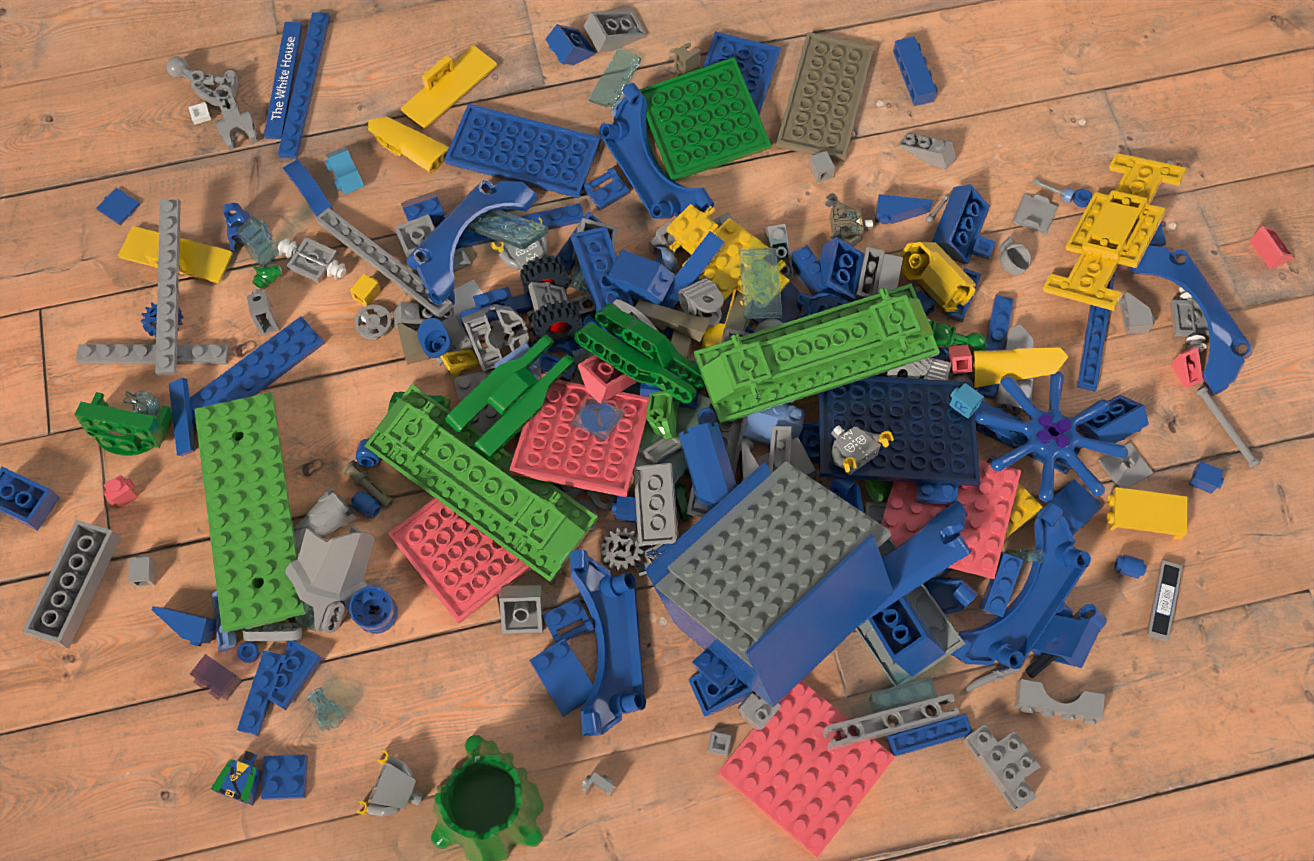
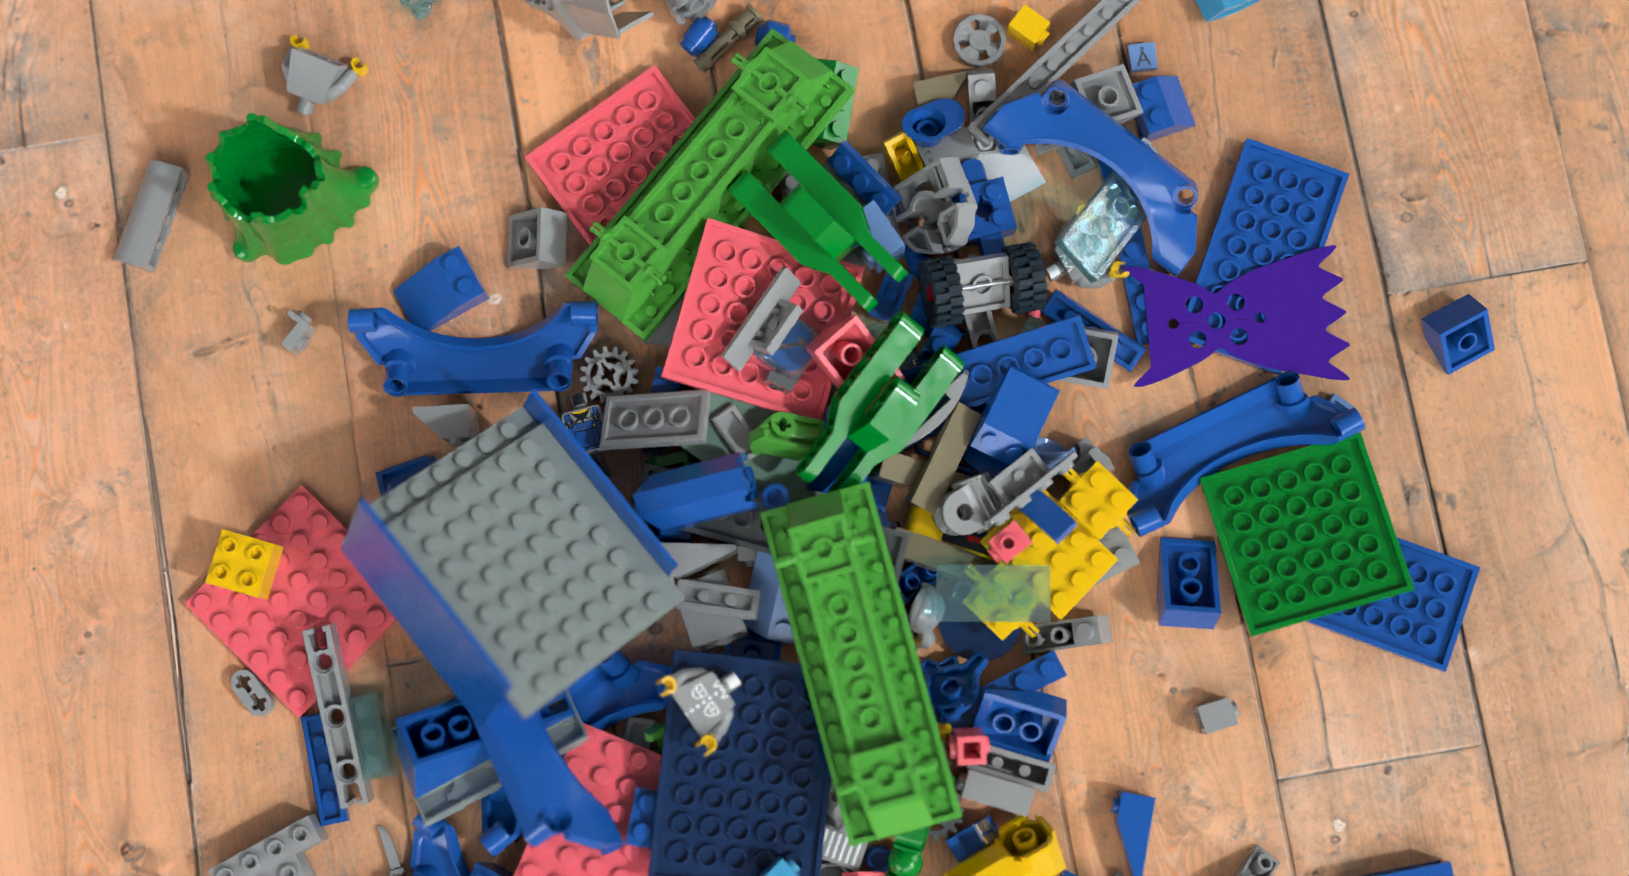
camera: 100 degrees right, 15 degrees up
blue wheel [349,586,398,634] -> none
yellow panel [368,117,450,173] -> none
yellow bracket [401,46,497,129] -> none
blue plate [542,597,594,644] -> none
light grey slope [583,9,647,52] -> none
blue plate [583,167,629,211] -> none
clear light blue windscreen [589,48,642,107] -> none
dark tan hinge [674,43,700,76] -> none
light grey tile [707,731,732,757] -> none
dark tan plate [776,32,874,162] -> none
torso [826,193,873,246] -> none
none -> yellow brick [205,529,284,600]
none -> light grey beam [231,670,275,716]
none -> light grey slope [413,404,479,449]
none -> light grey bracket [721,267,803,371]
none -> dark grey plate [762,369,796,394]
none -> blue plate [827,141,902,217]
none -> coral brick [946,727,990,765]
none -> light grey bracket [984,448,1078,527]
none -> coral brick [987,520,1033,564]
none -> dark purple piece [1123,245,1350,387]
none -> medium blue tile [1127,42,1158,73]
none -> blue slope [1157,538,1221,629]

